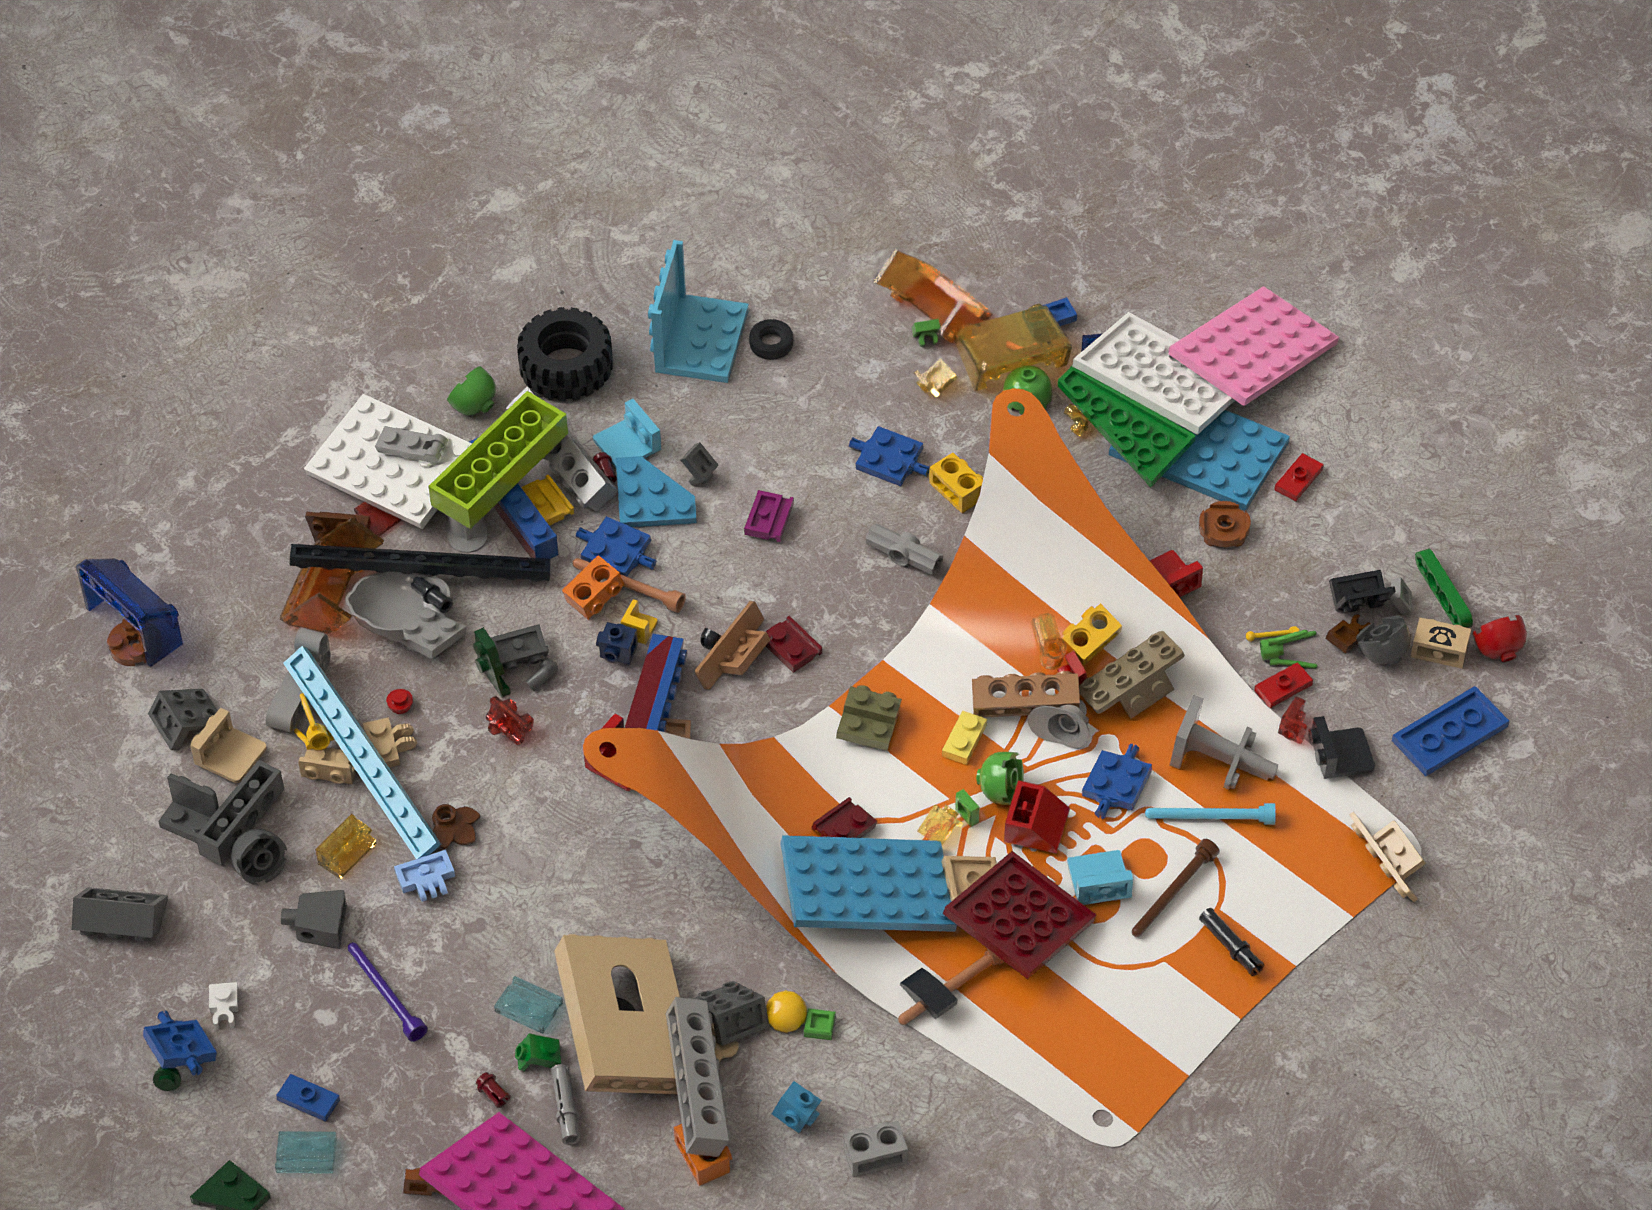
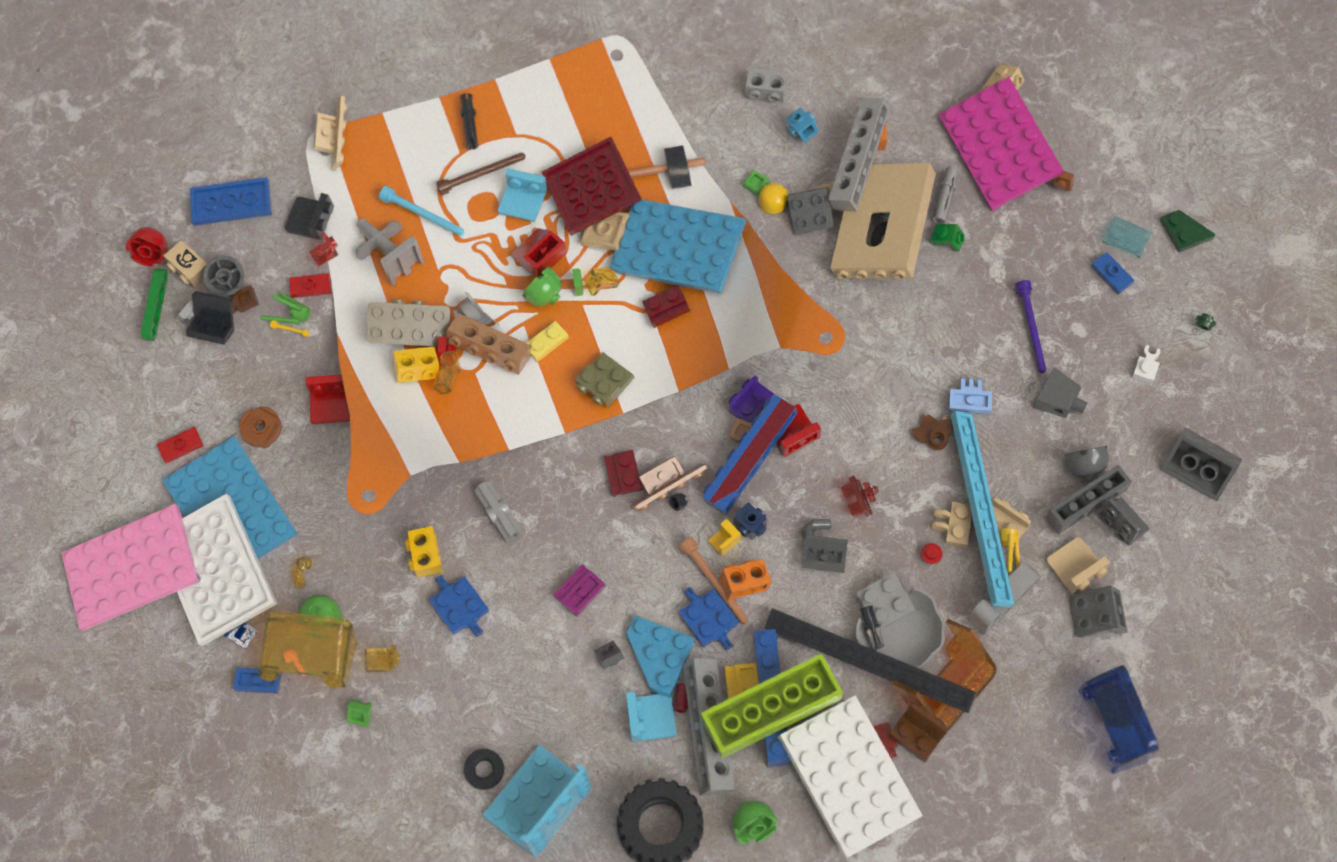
camera: 150 degrees left, 15 degrees up
blue plate [143,1010,217,1076] -> none
clear yellow hinge [315,814,376,879] -> none
light grey plate [375,426,448,463] -> none
dark green wing [473,627,511,698] -> none
dark red pin [475,1072,510,1108] -> none
clear light blue plate [494,976,563,1034] -> none
clear orange windscreen [873,249,993,343] -> none
green wing [1058,366,1196,488] -> none
blue plate [1082,744,1152,819] -> none

